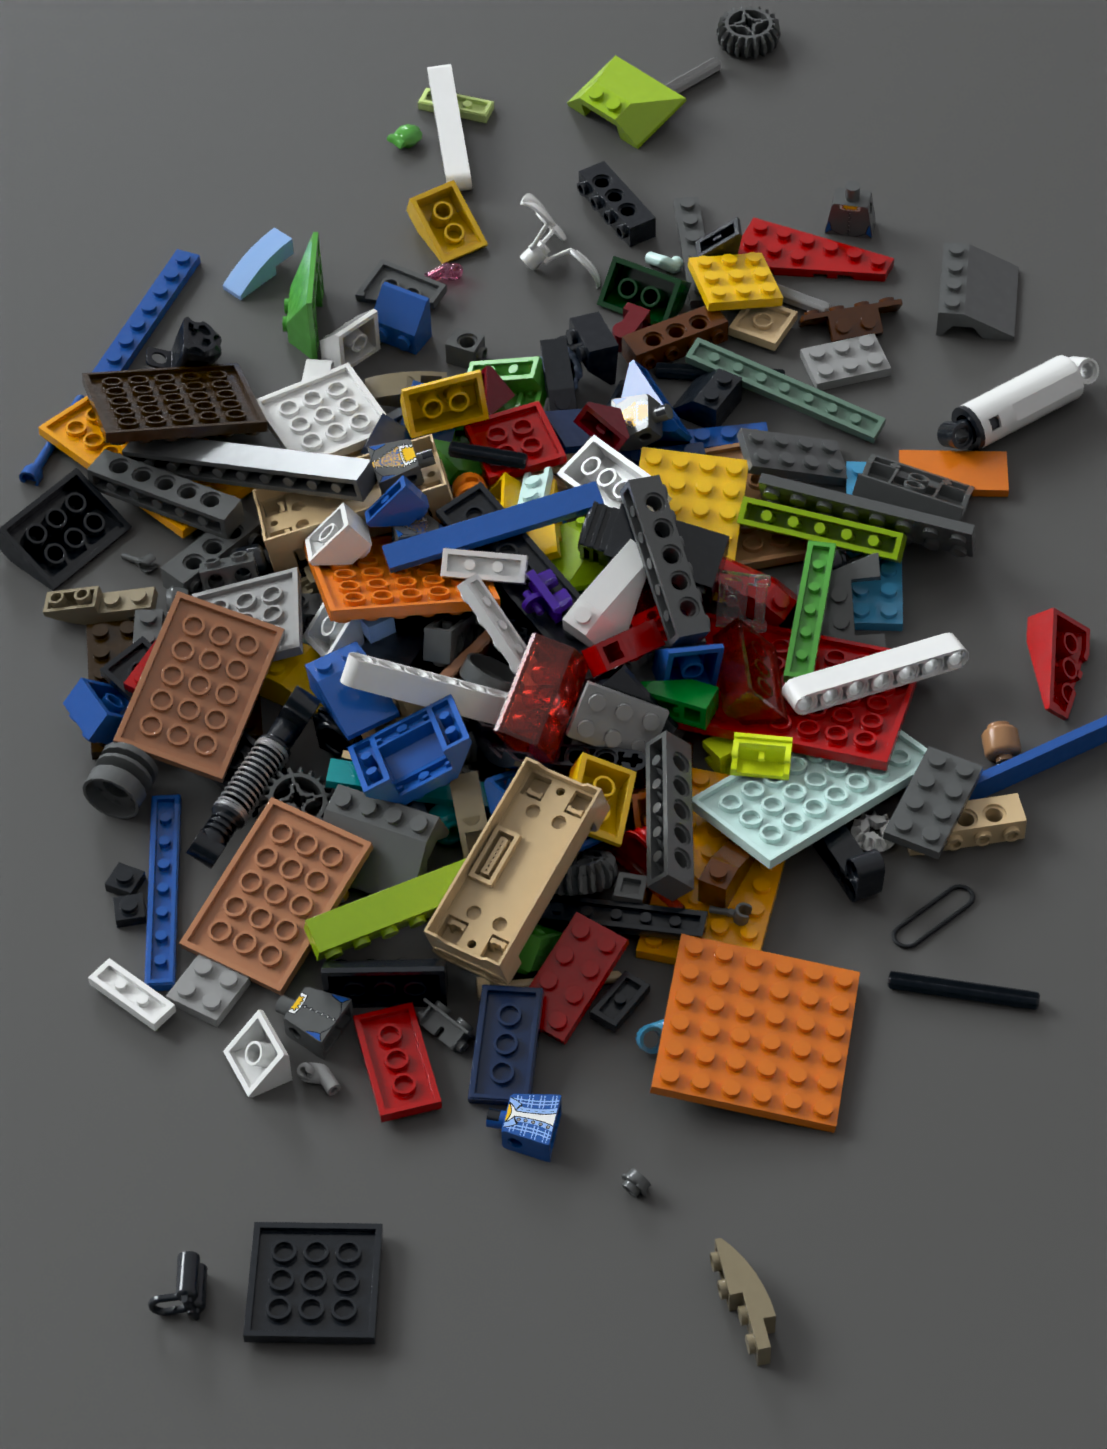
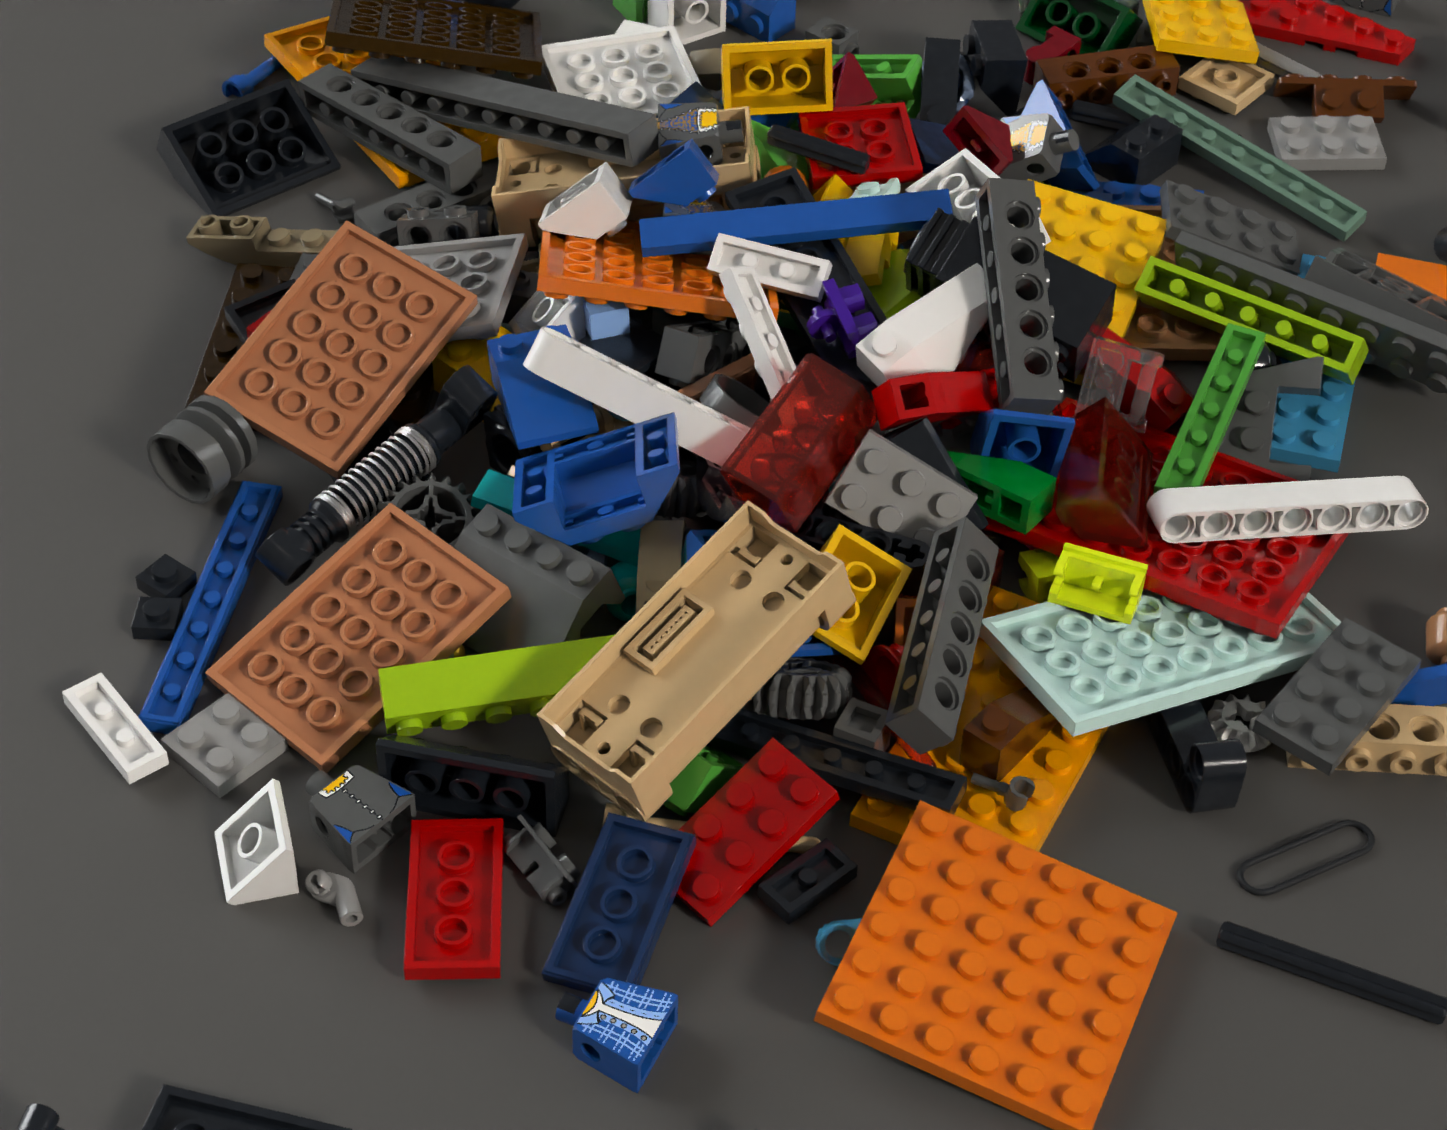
camera: 10 degrees right, 5 degrees down
blue slope [63,677,129,744] -> none

